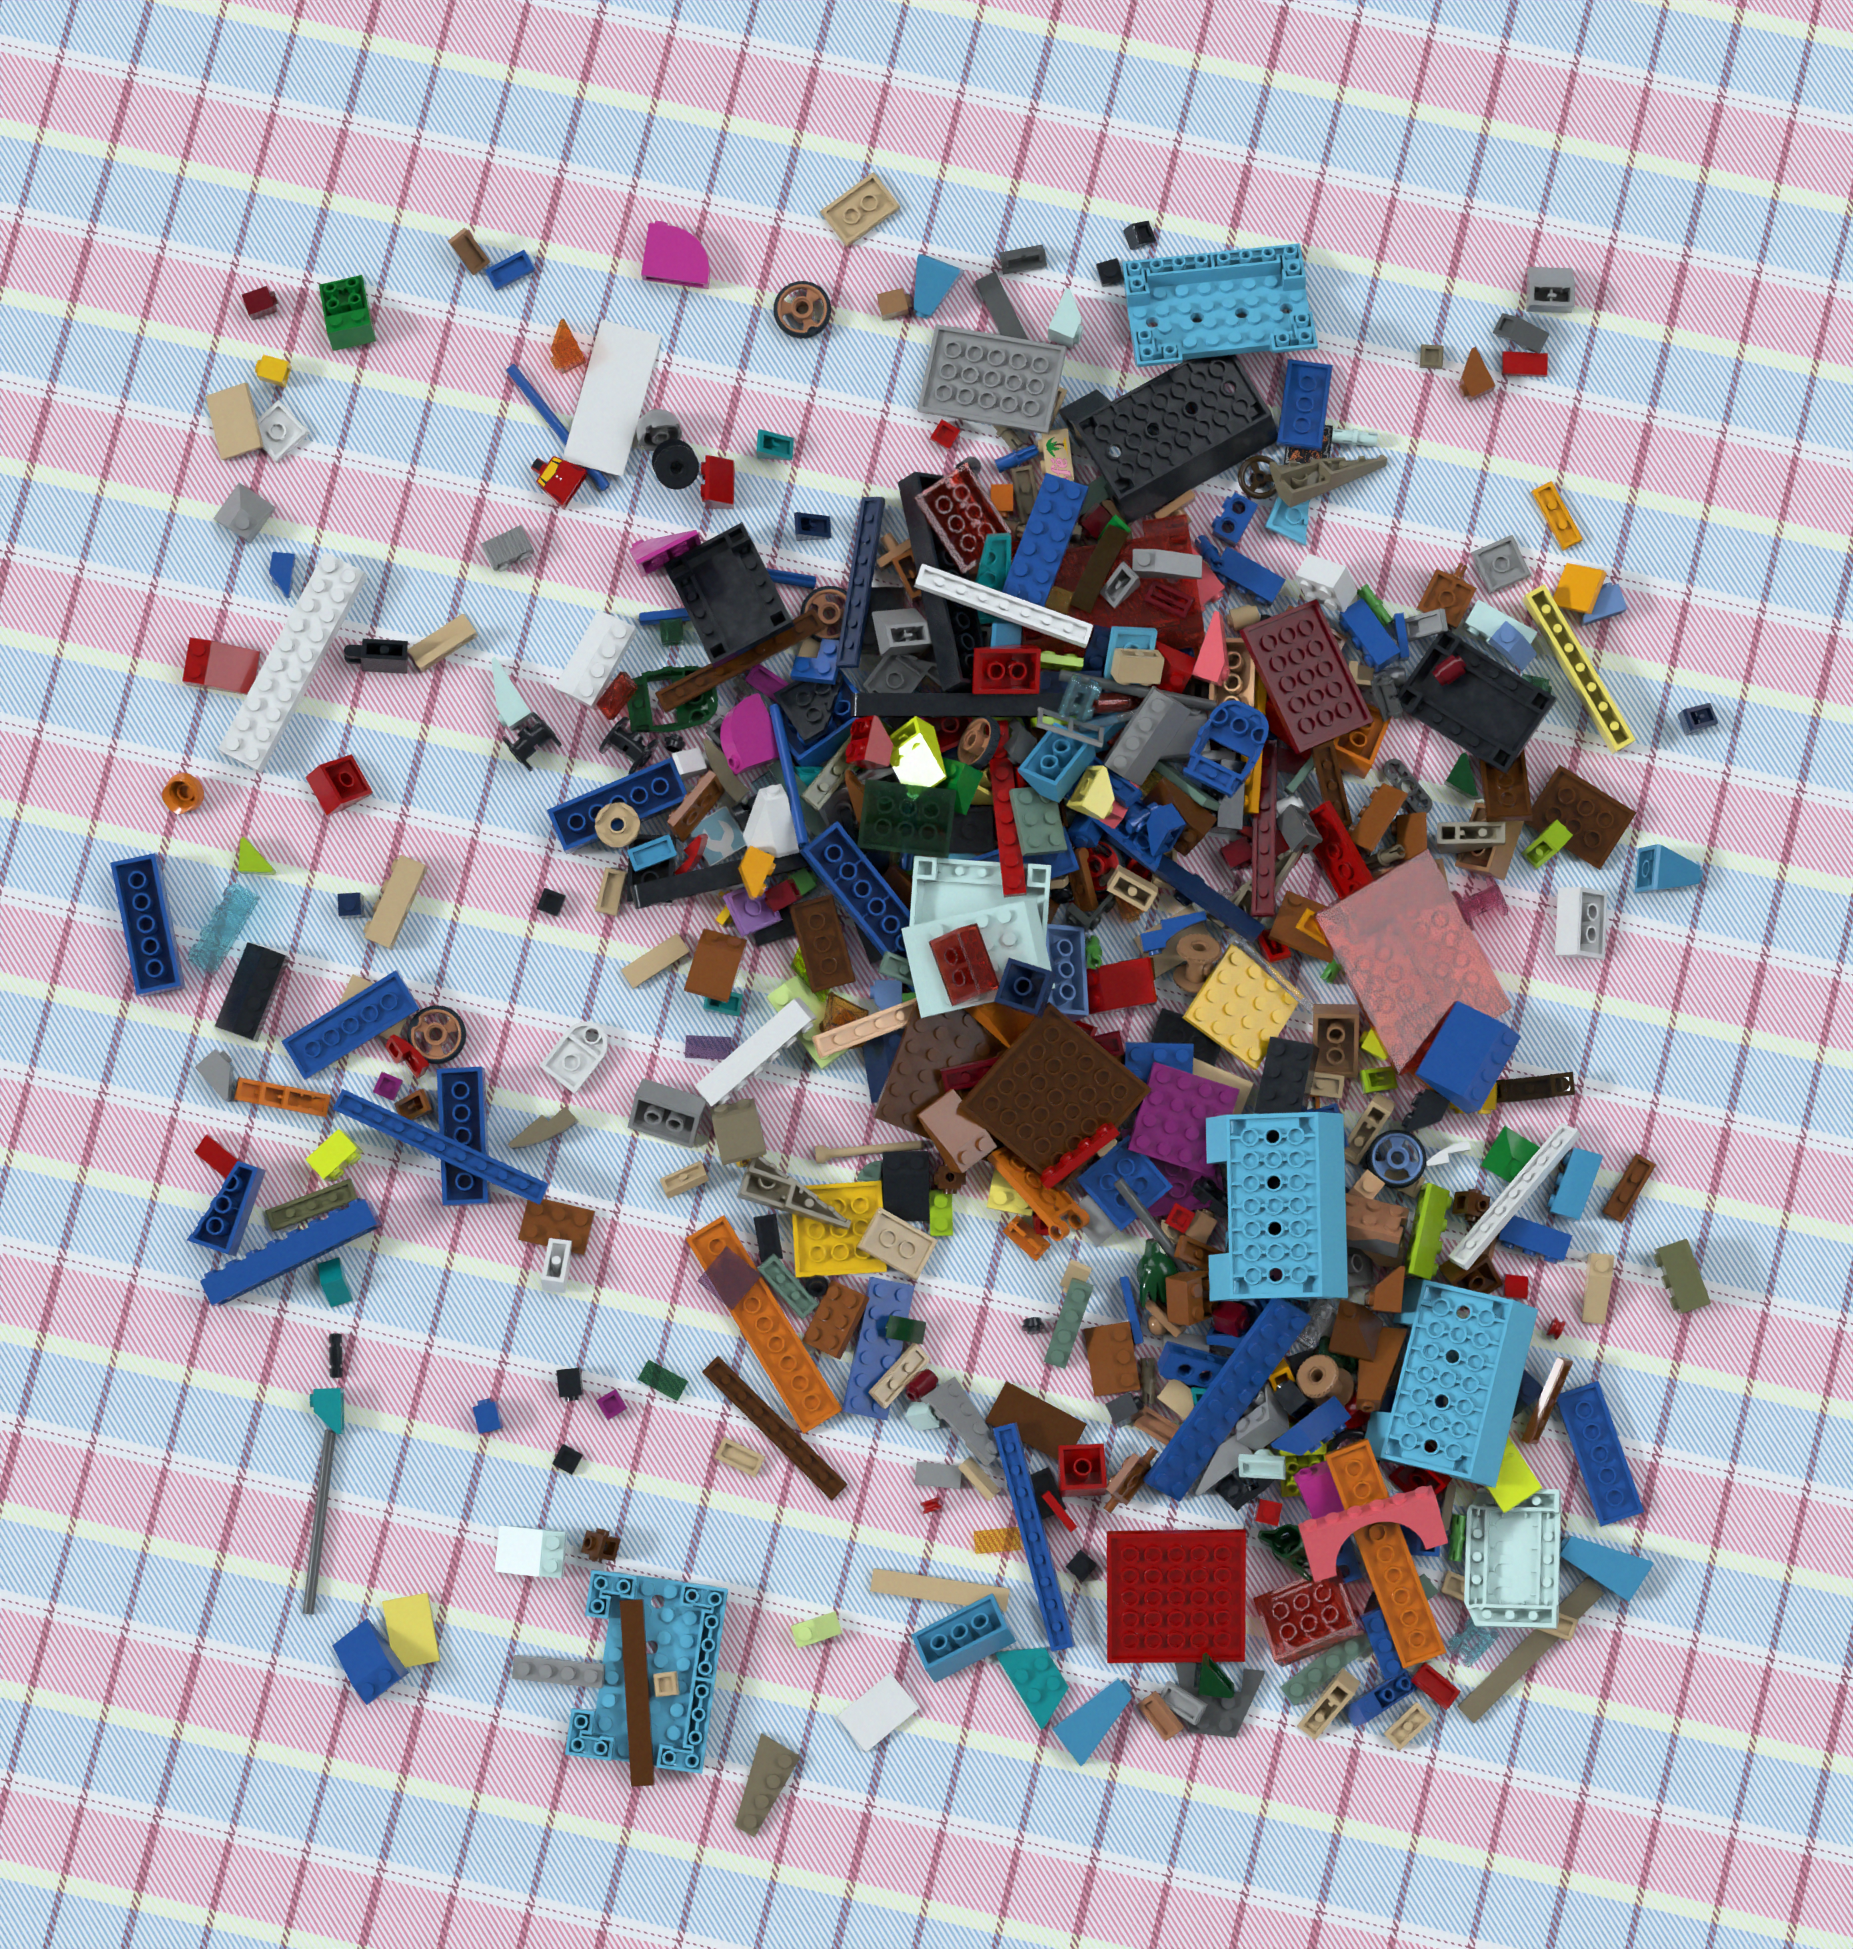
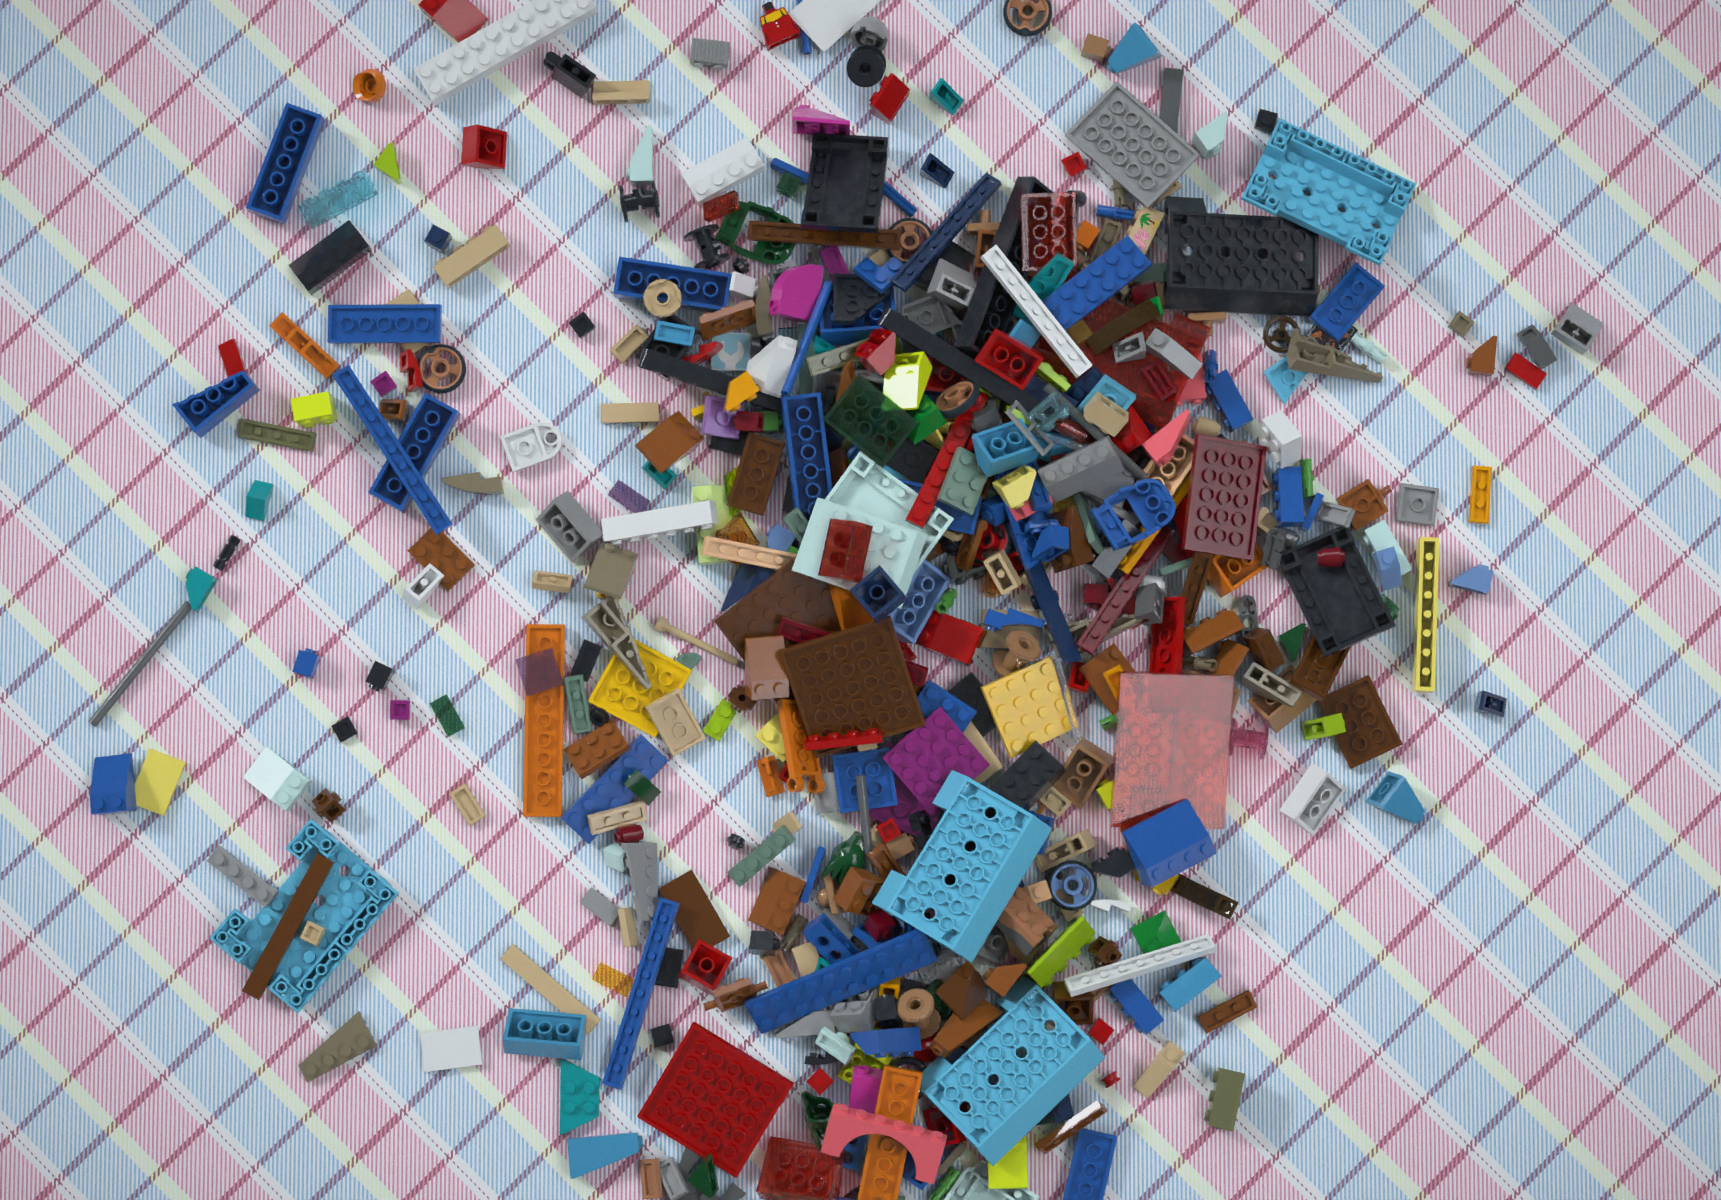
camera: 25 degrees right, 0 degrees up
light grey slope [195,1049,234,1102] -> none
blue brick [200,1198,383,1307] -> none
reddish brown tile [702,1356,848,1501] -> none
yellowish green slope [791,1611,842,1648] -> none
black slope [883,1151,930,1221] -> none
red bush [920,1497,943,1514] -> none
dark grey hinge [999,244,1047,275] -> none
red tile [1041,1490,1077,1533] -> none
black slope [1123,220,1156,250] -> none
blue brick [1211,492,1258,548] -> none
black plate [1215,1474,1253,1511] -> none
lime slope [1359,1066,1398,1095] -> none
light orange tile [1553,563,1607,614] -> none
none -> reddish brown brick [1243,627,1285,672]

